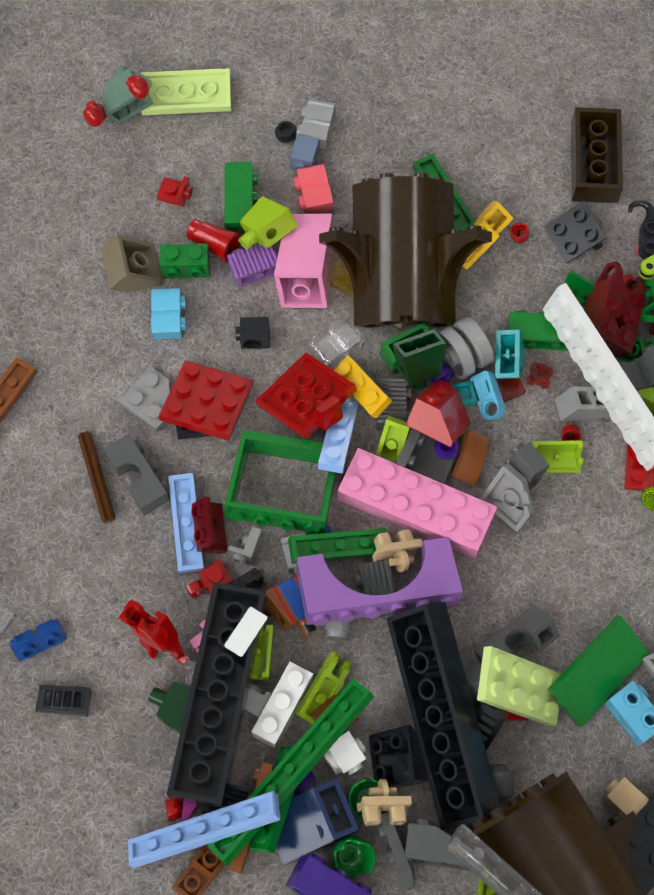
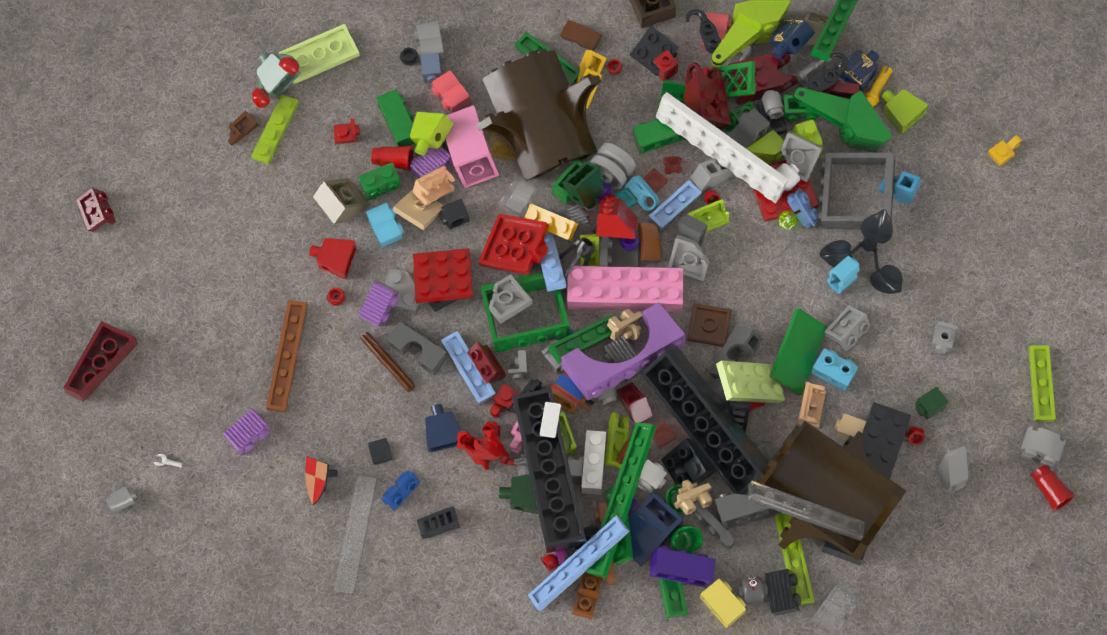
camera: 20 degrees left, 0 degrees up
teal slope [495,329,527,379] -> none
none -> reddish brown slope [228,110,259,145]
none -> lime plate [251,94,299,165]
none -> red torso [309,238,357,280]
none -> red plate [327,288,346,306]
none -> medium lavender brick [358,281,399,326]
none -> black slope [368,438,393,465]
none -> tan plate [393,189,444,230]
none -> light nougat hinge [413,166,455,205]
none -> dark blue torso [425,404,461,453]
none -> red plate [483,421,501,438]
none -> light grey plate [489,274,533,324]
none -> black plant [559,237,595,277]
none -> reddish brown slope [560,20,602,51]
none -> dark red slope [616,382,653,424]
none -> light blue plate [649,180,702,231]
none -> clear red plate [653,421,676,449]
none -> red bracket [654,51,679,81]
none -> reddish brown tile [687,303,732,347]
none -> light nougat hinge [797,382,826,428]

